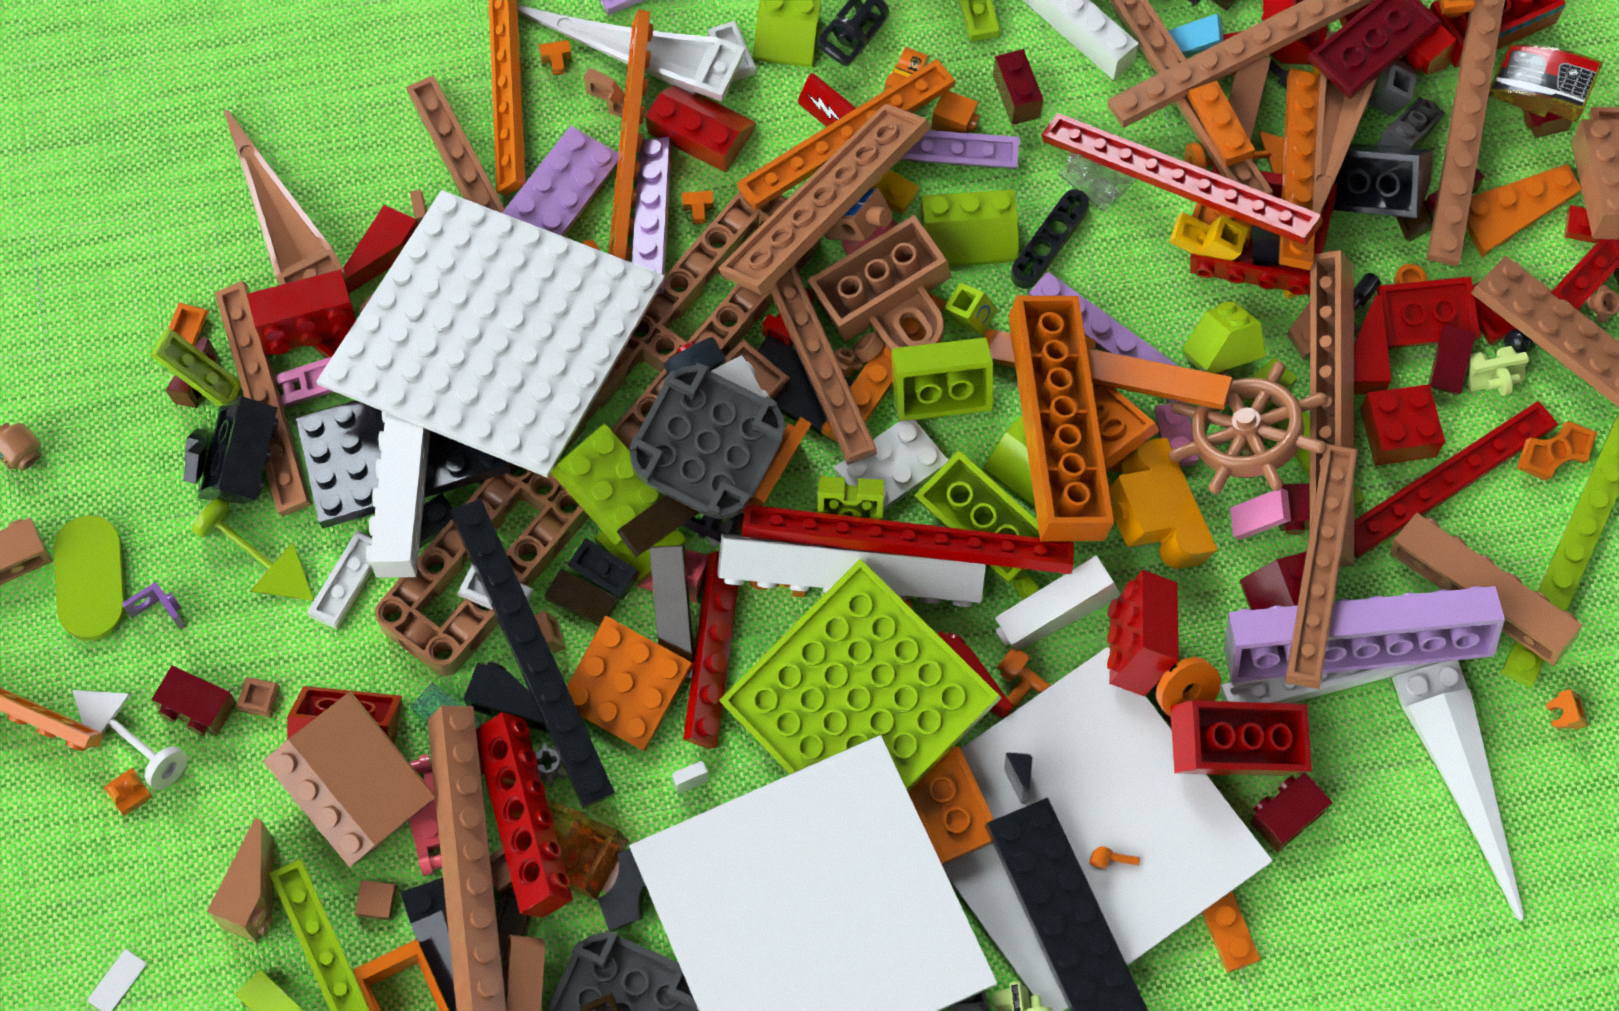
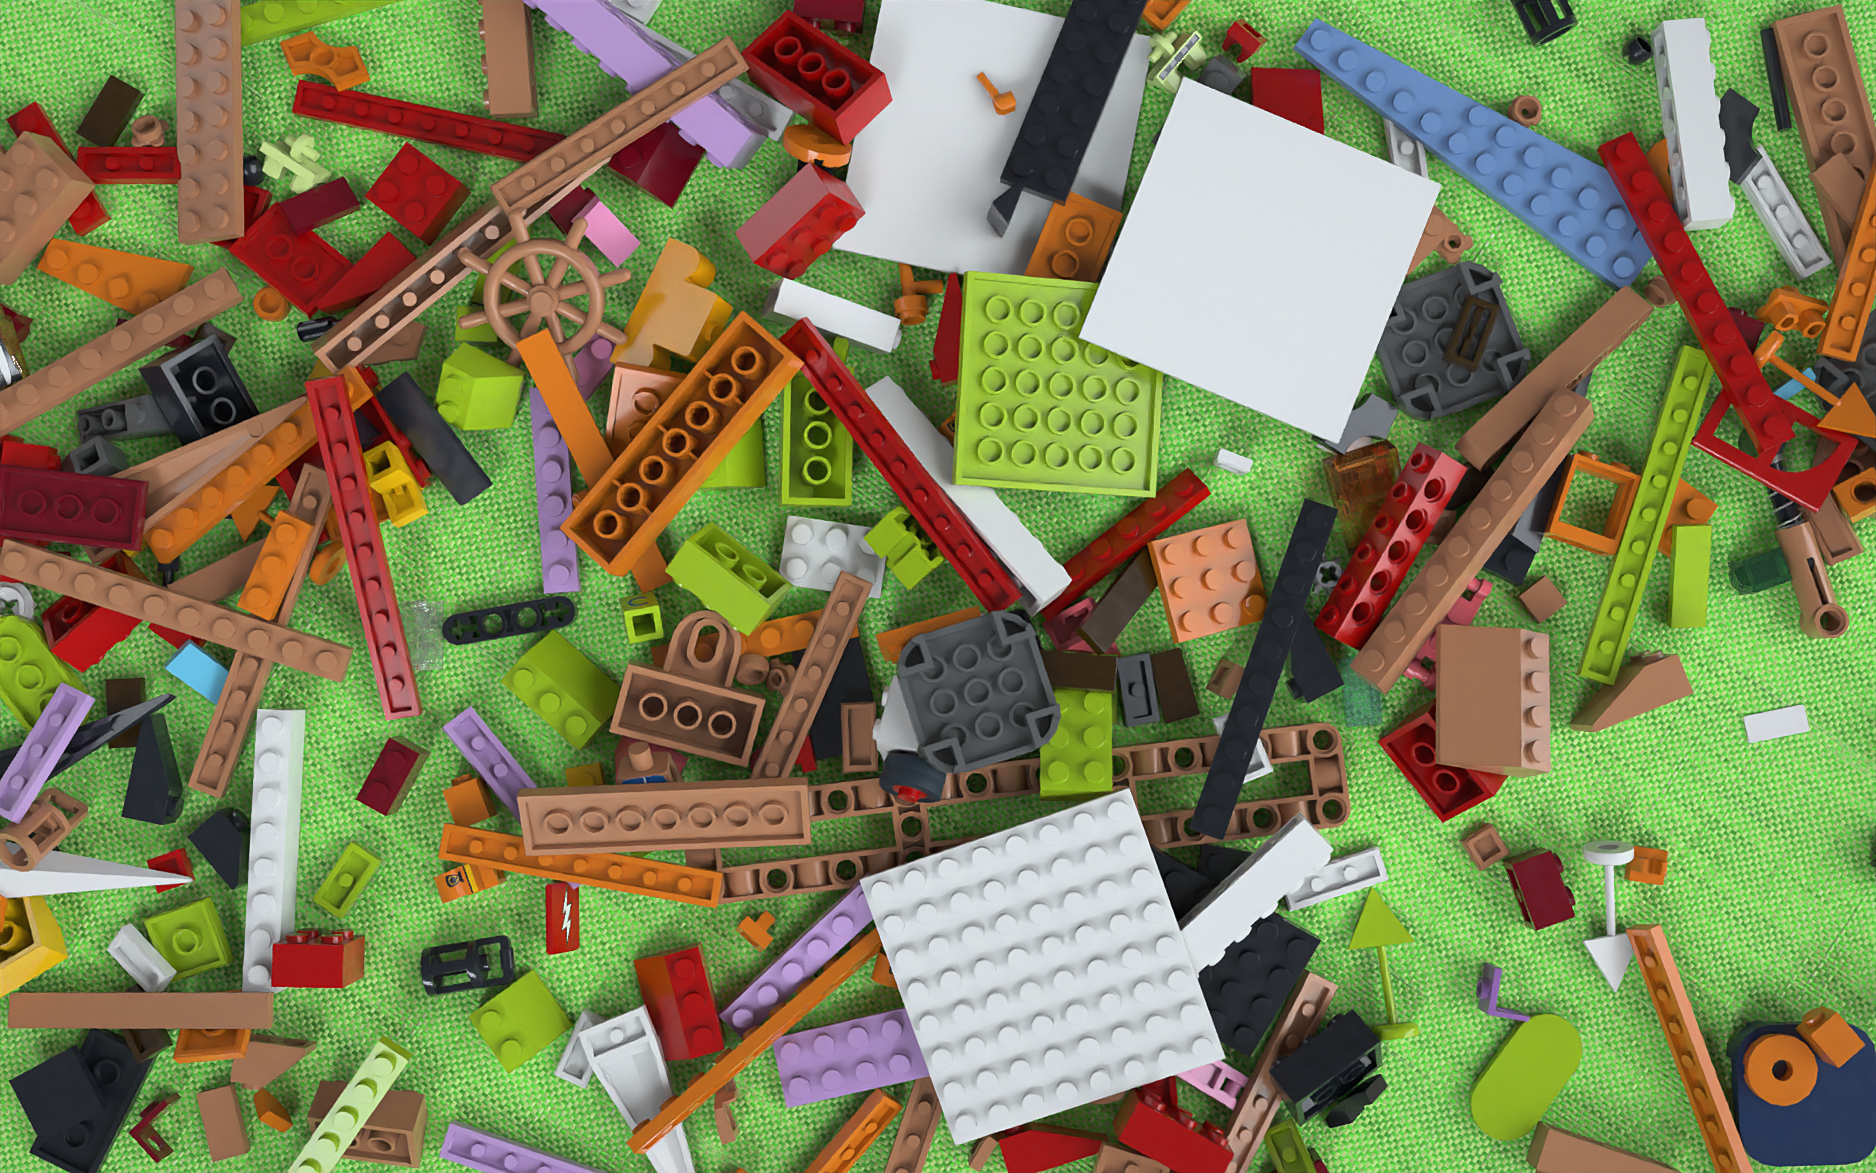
camera: 130 degrees left, 20 degrees up
none -> black slope [375,372,493,506]

